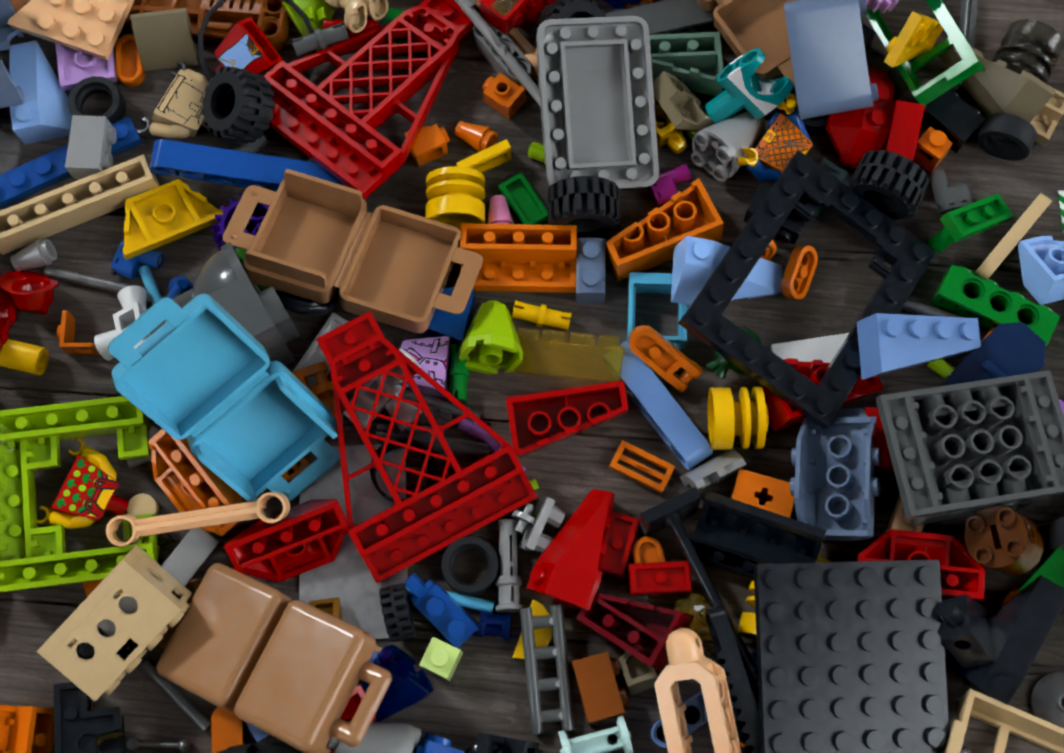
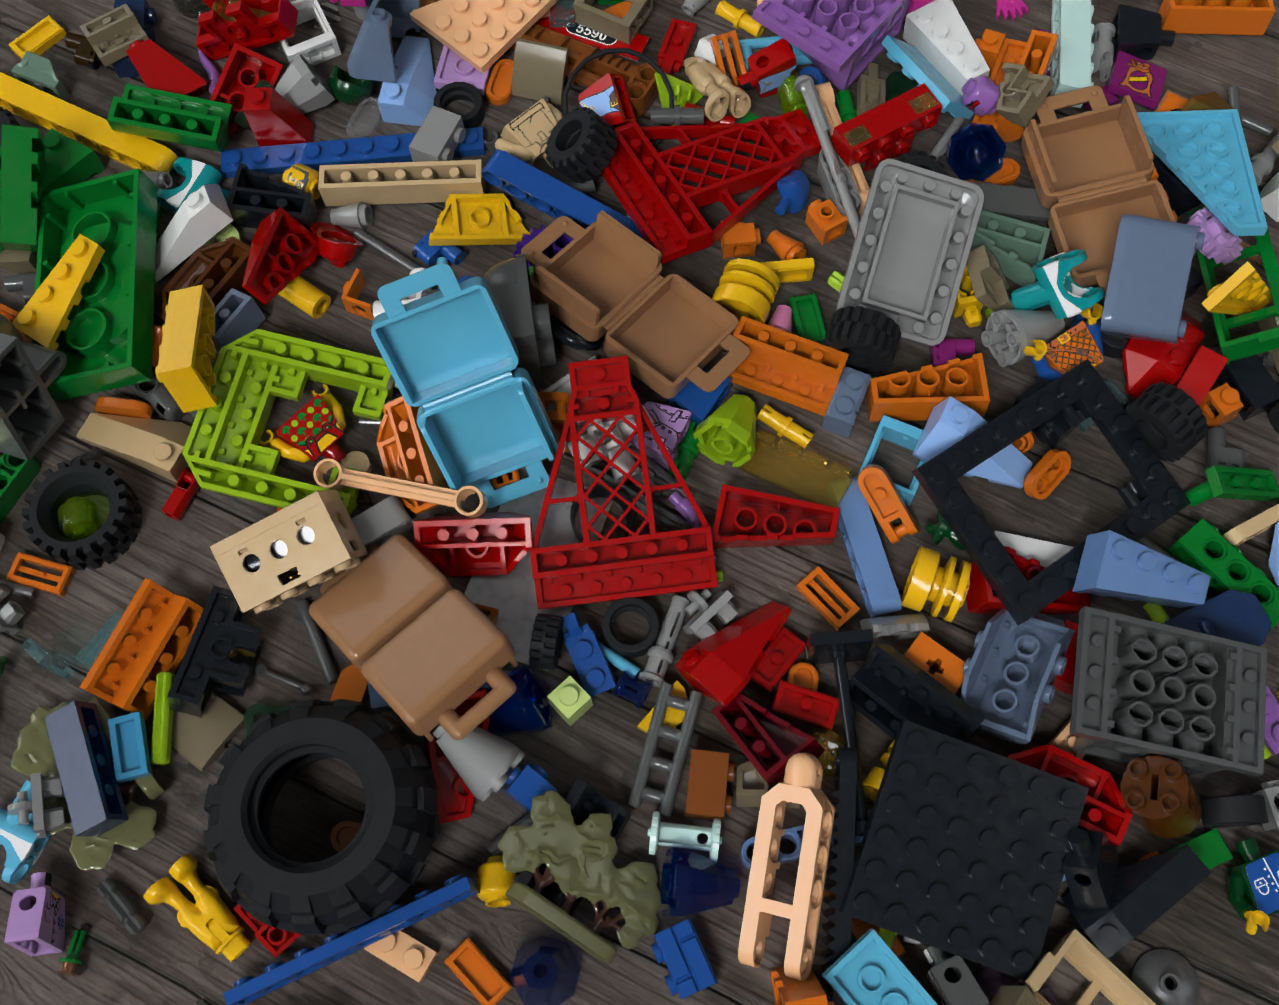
camera: 20 degrees right, 5 degrees down
none -> blue piece [775,170,811,215]

